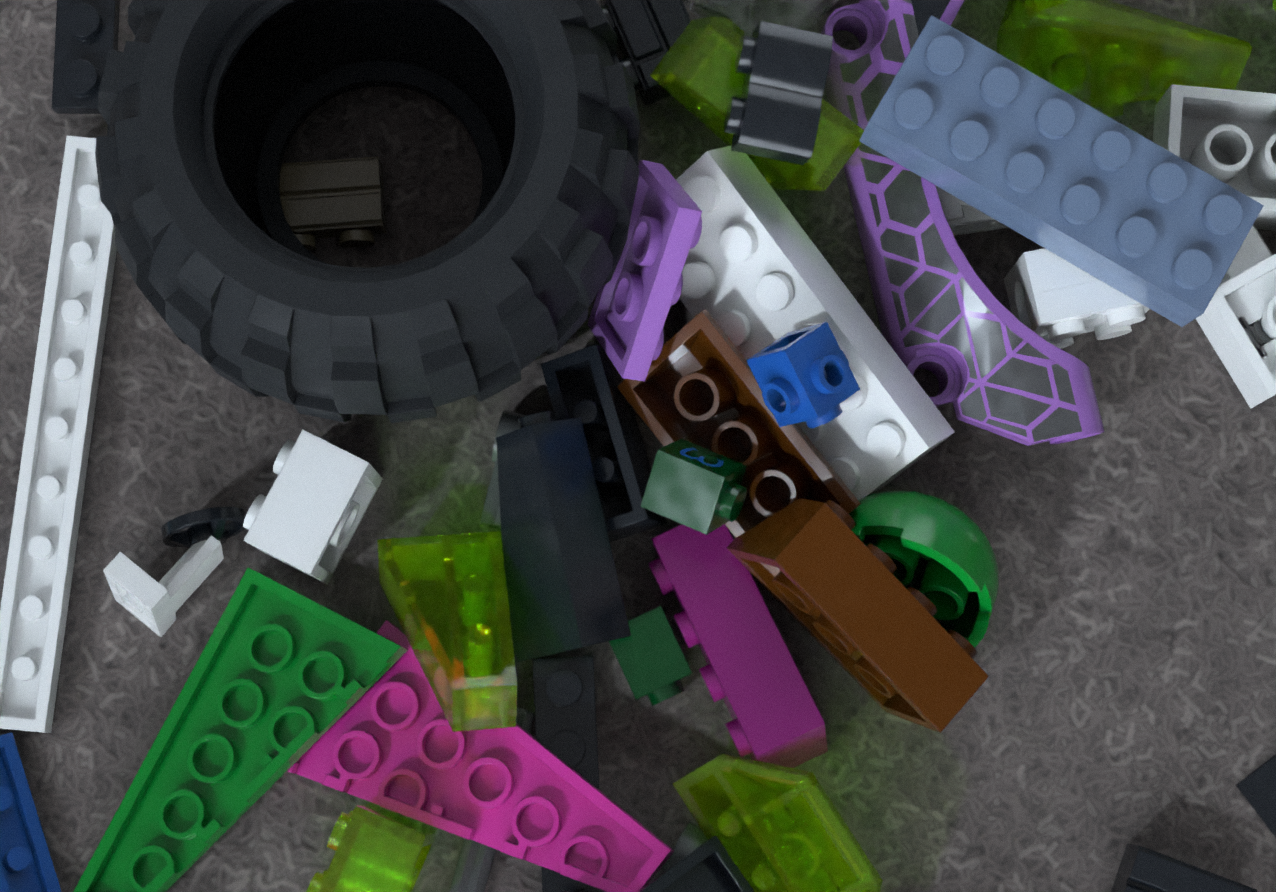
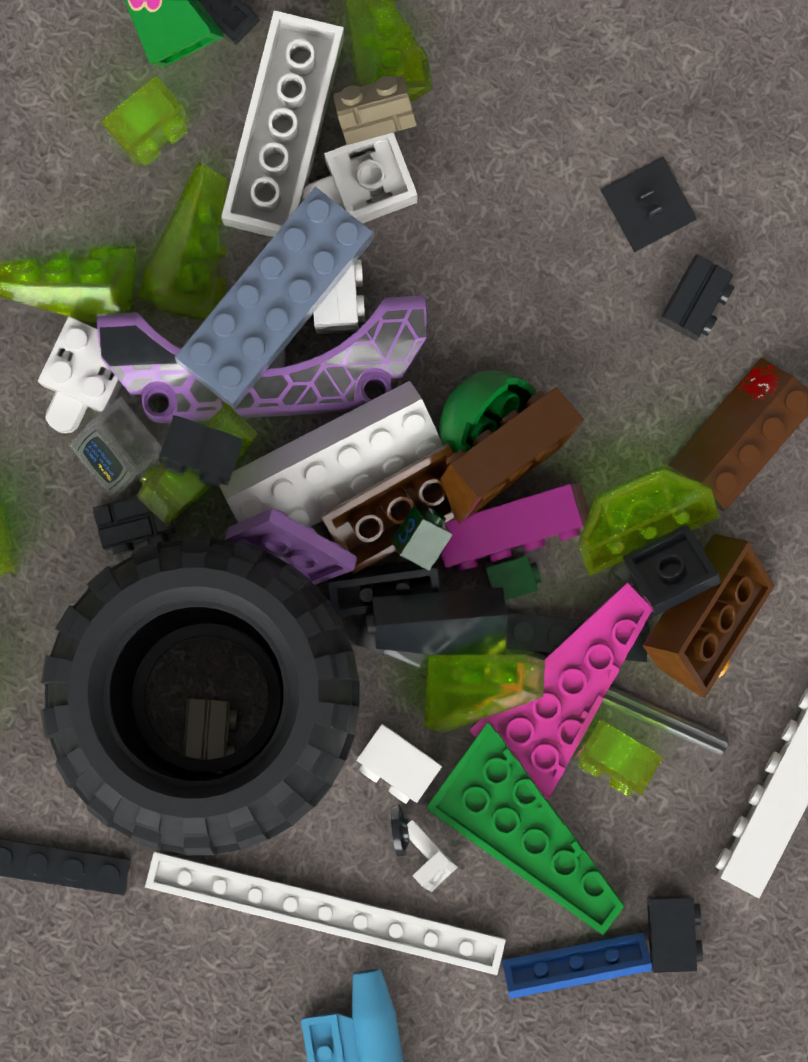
camera: 85 degrees left, 5 degrees up
blue brick [746,322,860,428] -> none

